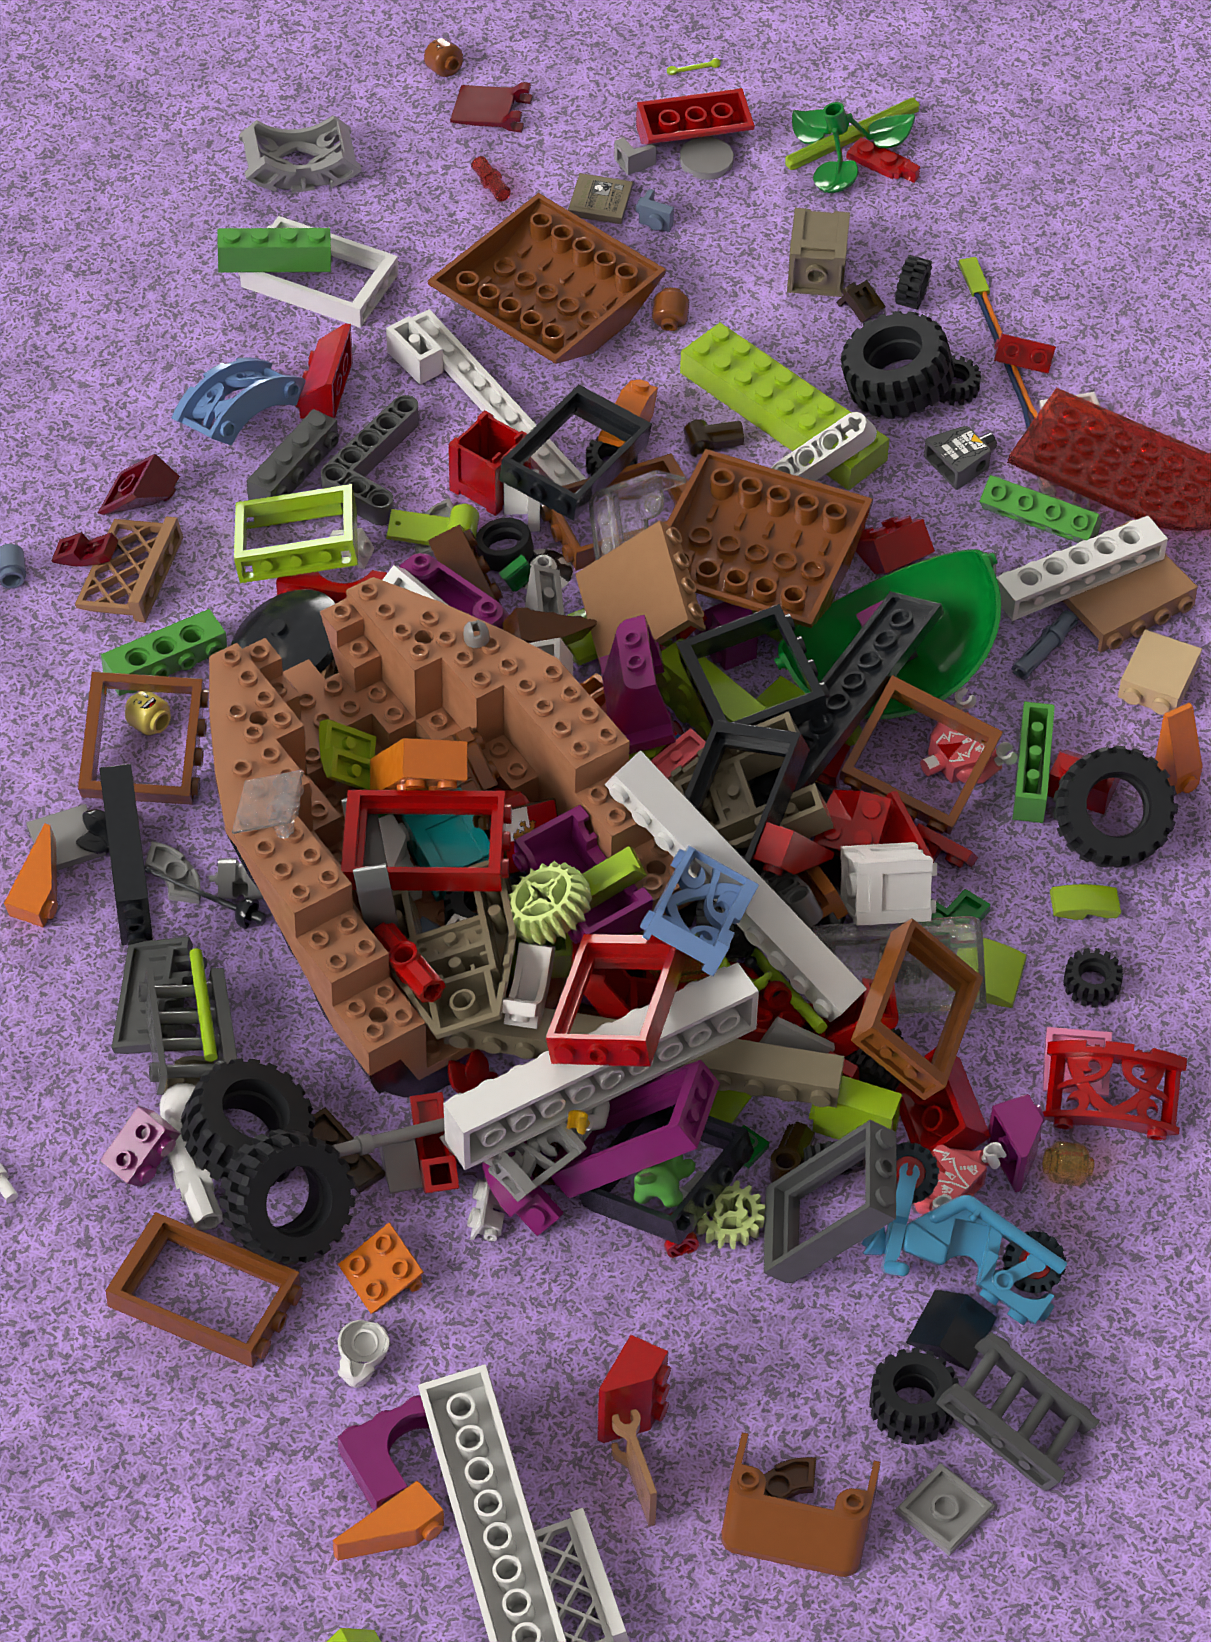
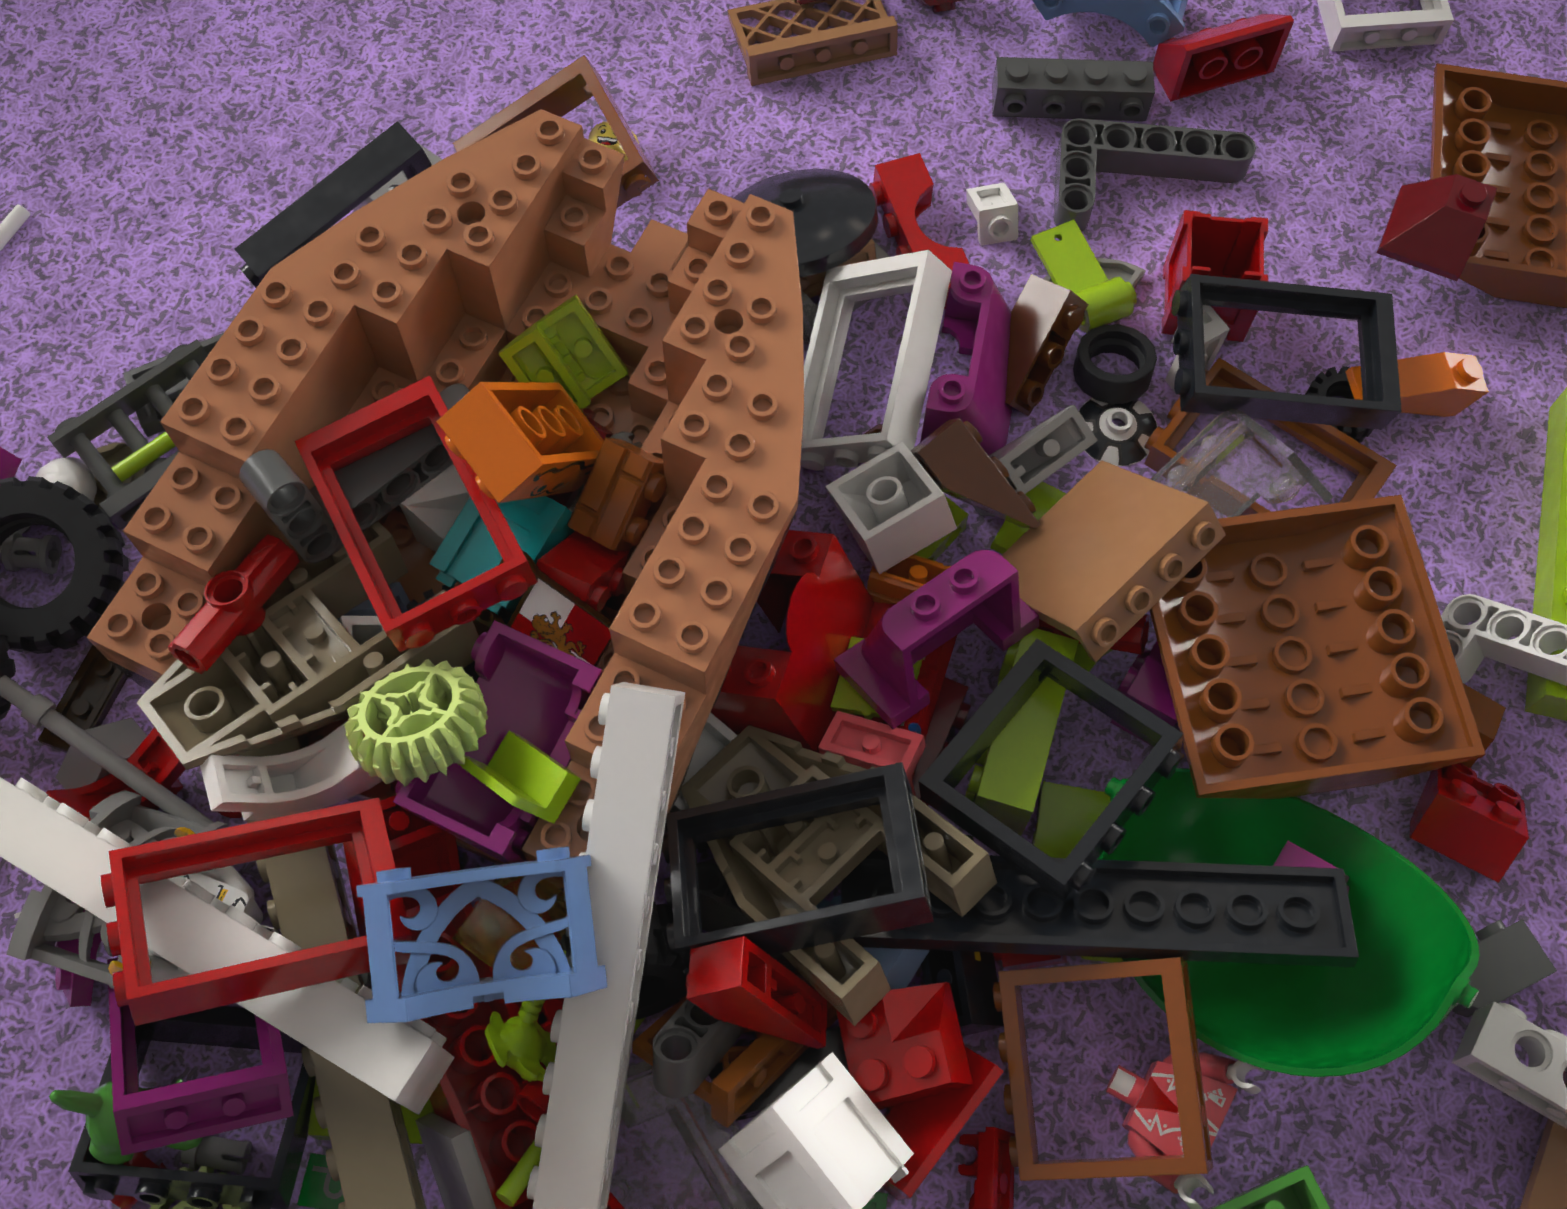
camera: 60 degrees right, 15 degrees up
orange slope [4,823,58,927] -> none
bright green brick [101,609,227,696] -> none
clear hinge [232,770,304,838] -> none
lime window [234,484,358,583] -> none
white brick [386,316,443,385] -> none
white plate [411,309,586,486] -> none
light grey hinge [463,620,490,648] -> none
green tile [499,555,531,592] -> none
dark brown piece [683,419,744,457] -> none
sand blue pin [1011,610,1078,680] -> none
none -> dark red slope [1376,174,1497,281]

